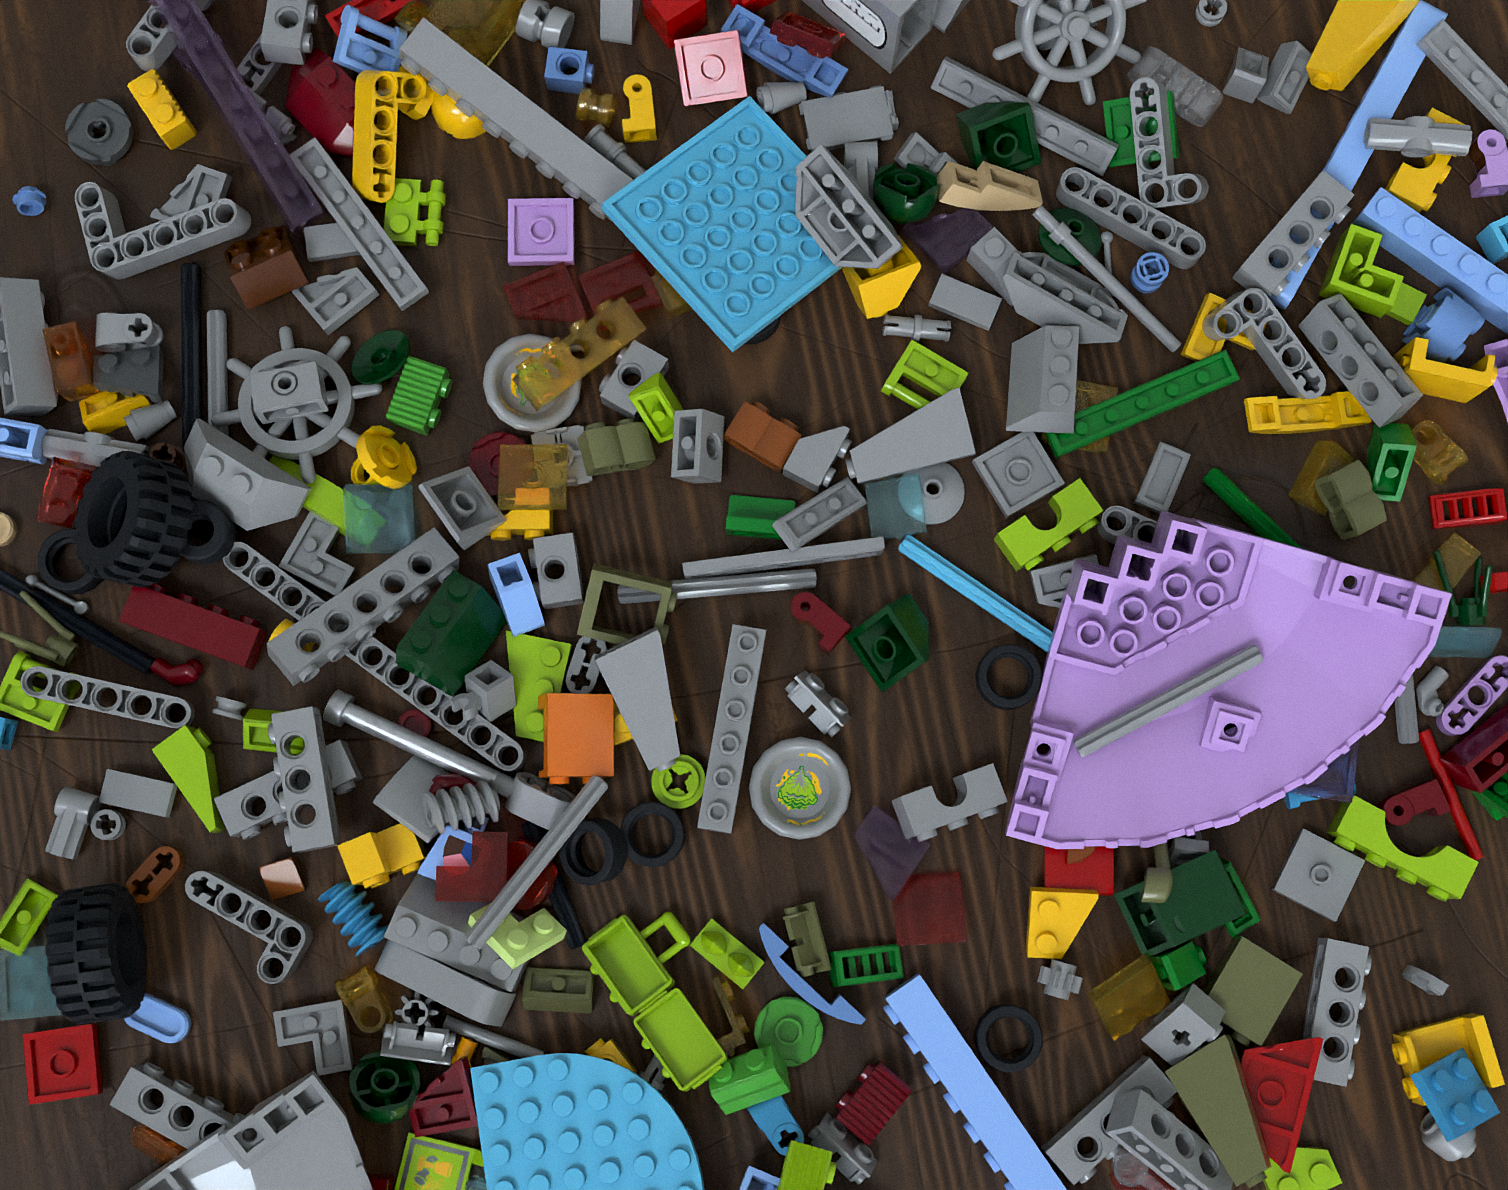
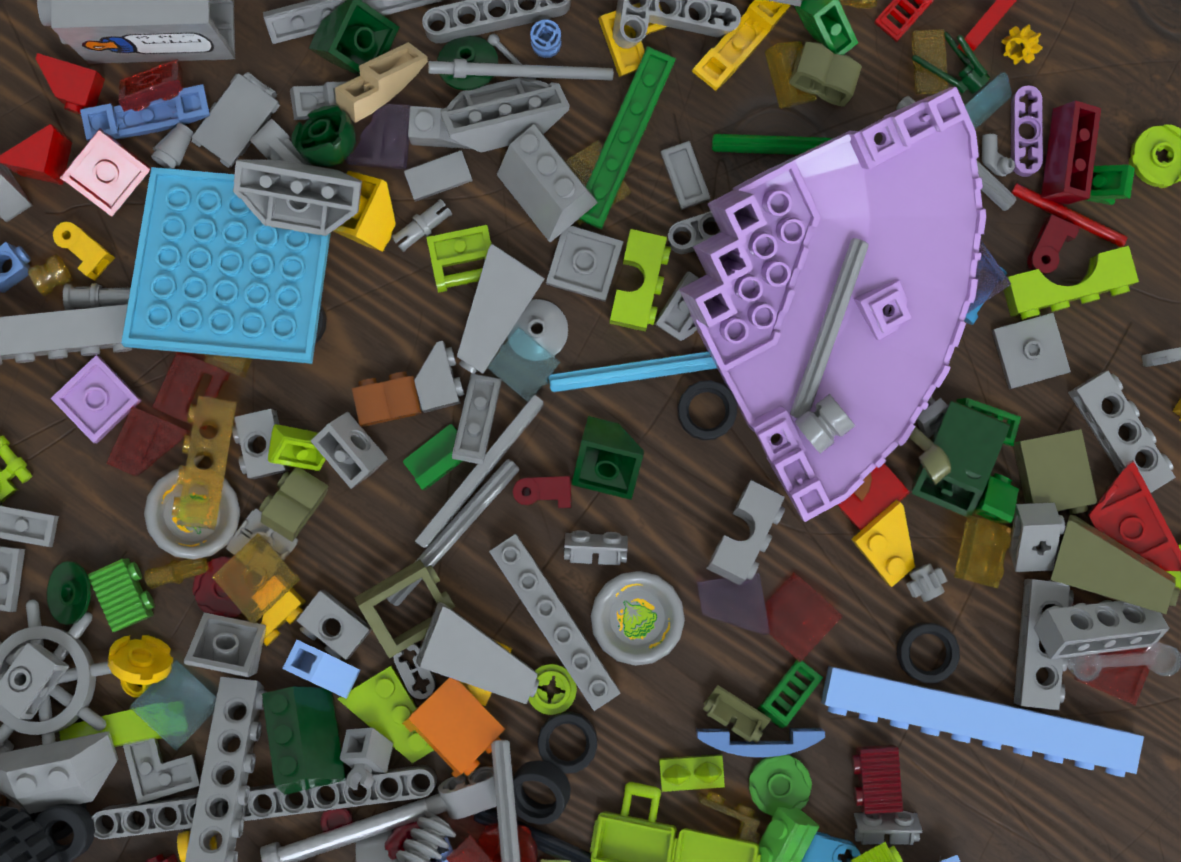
camera: 45 degrees left, 5 degrees up
none -> clear yellow axle [145,557,208,589]
none -> light grey wheel [795,394,855,454]

